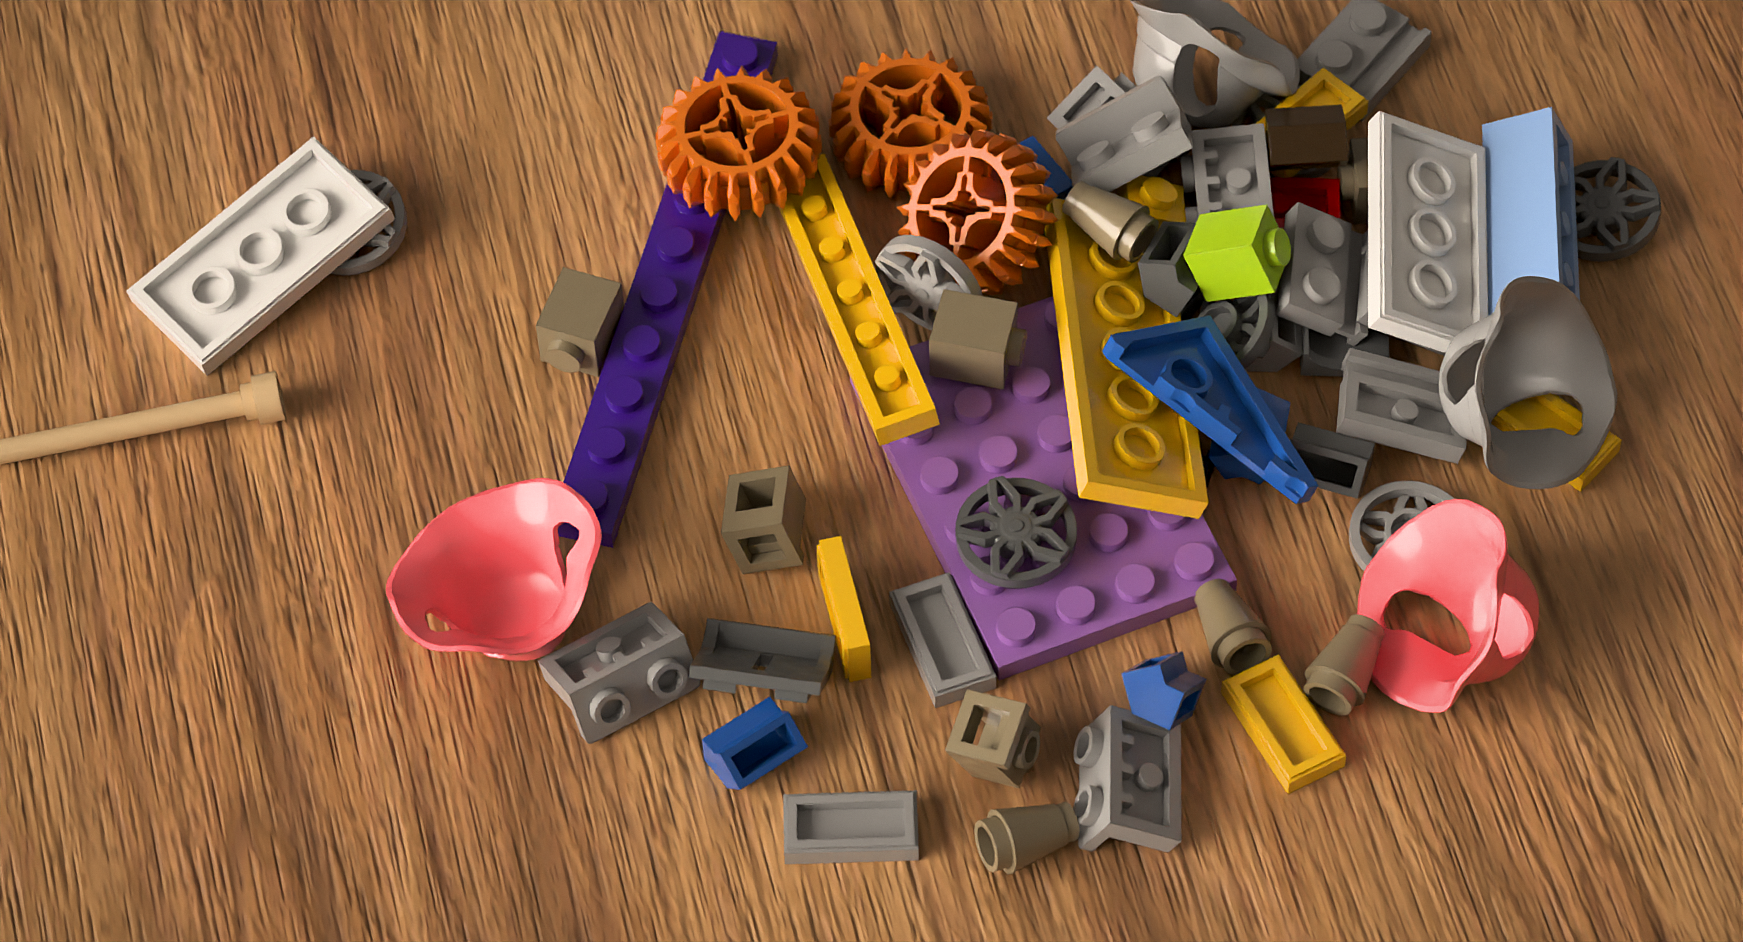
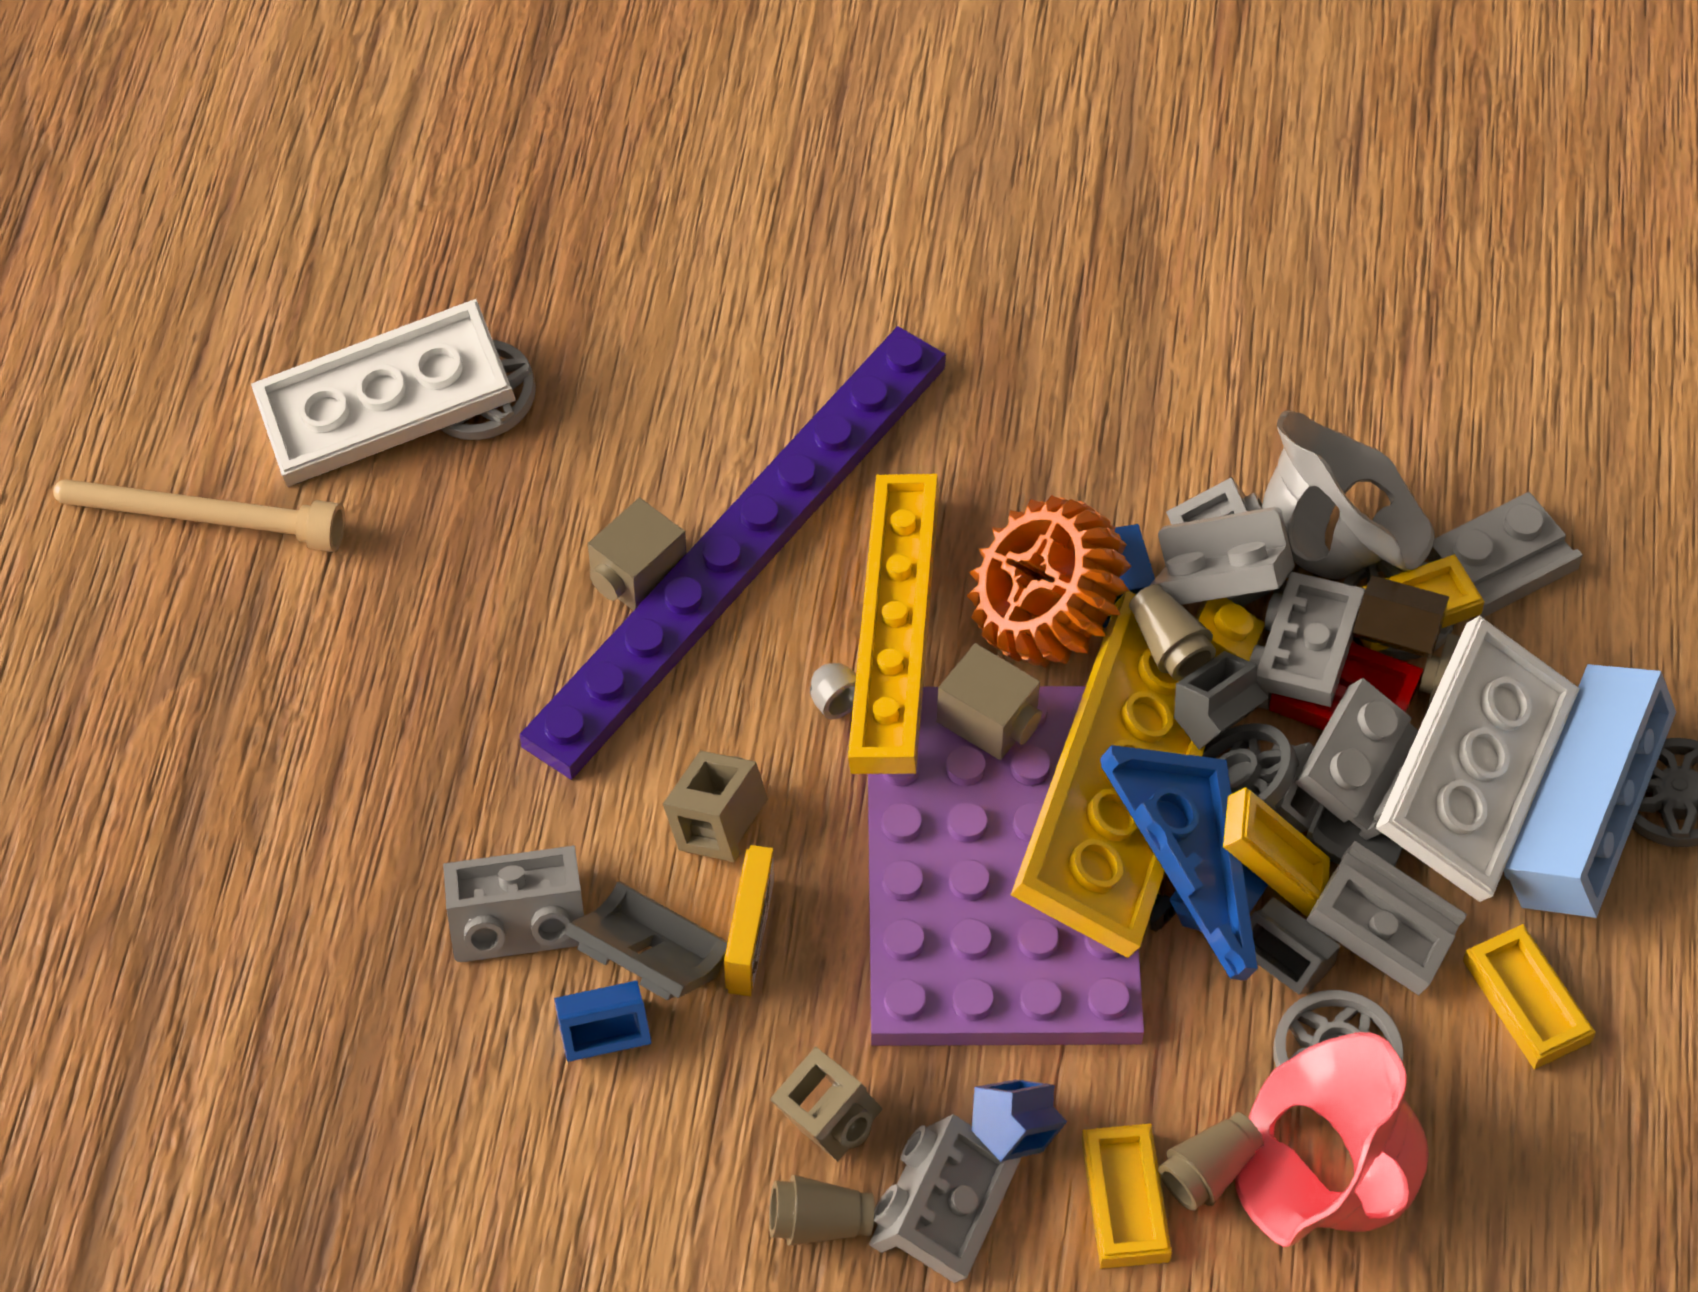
camera: 20 degrees right, 0 degrees up
coral piece [386,478,602,662] -> none
orange gear [655,65,822,222] -> none
light grey tile [783,790,919,864] -> none
orange gear [829,47,992,200] -> none
light grey wheel [875,235,983,330] -> none
light grey tile [889,572,996,708] -> none
dark grey wheel [955,476,1077,589] -> none
lime brick [1183,204,1291,302] -> none
dark tan cone [1194,579,1272,675] -> none
light grey piece [1439,276,1617,489] -> none
none -> light grey hinge [810,663,856,719]
none -> yellow tile [1223,788,1330,917]

